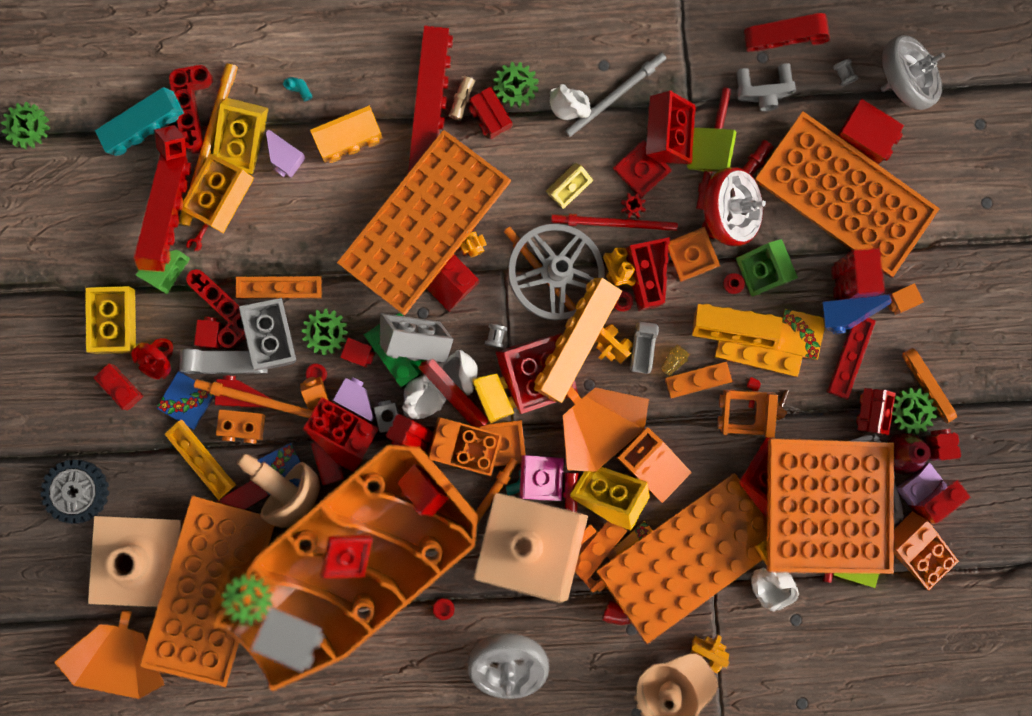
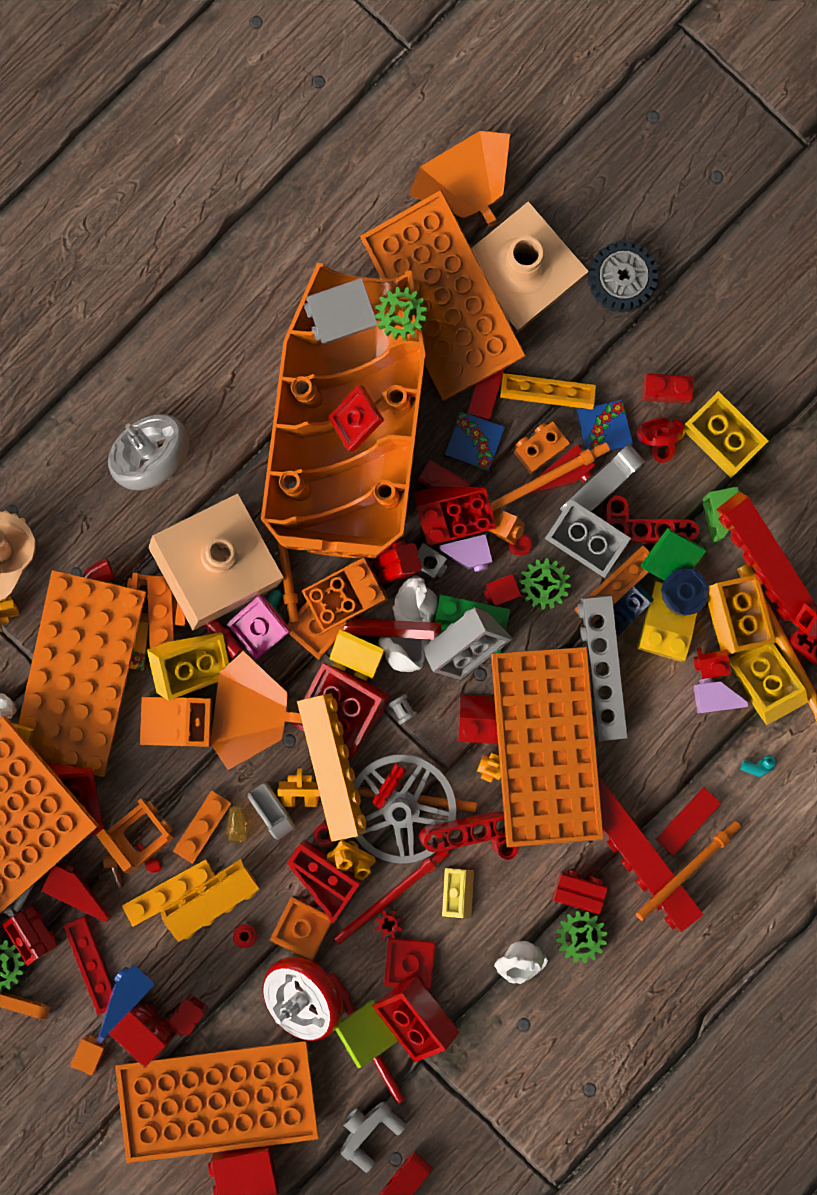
camera: 140 degrees right, 0 degrees up
red hand [186,223,209,251] -> none
red brick [194,317,223,349] -> none
light nougat piece [237,454,321,528] -> none
light orange slope [310,105,383,163] -> none
red brick [398,464,450,517] -> none
red tile [433,598,455,620] -> none
tan pin [448,76,475,120] -> none
light grey bar [565,52,667,137] -> none
bright green slope [736,239,798,297] -> none
red pin [742,140,774,176] -> none
light orange tile [776,309,825,360] -> none
none -> red slope [41,862,111,922]
none -> red brick [169,994,208,1037]
none -> red axle [372,764,406,809]
none -> red beam [419,811,518,860]
none -> light grey brick [578,595,627,741]
none -> dark blue slope [613,583,654,635]
none -> yellow slope [636,581,697,662]
none -> orange bar [636,821,741,921]
none -> green tile [641,528,706,580]
none -> red tile [655,787,721,856]
none -> dark blue tile [661,568,709,616]
none -> red bracket [693,647,731,680]

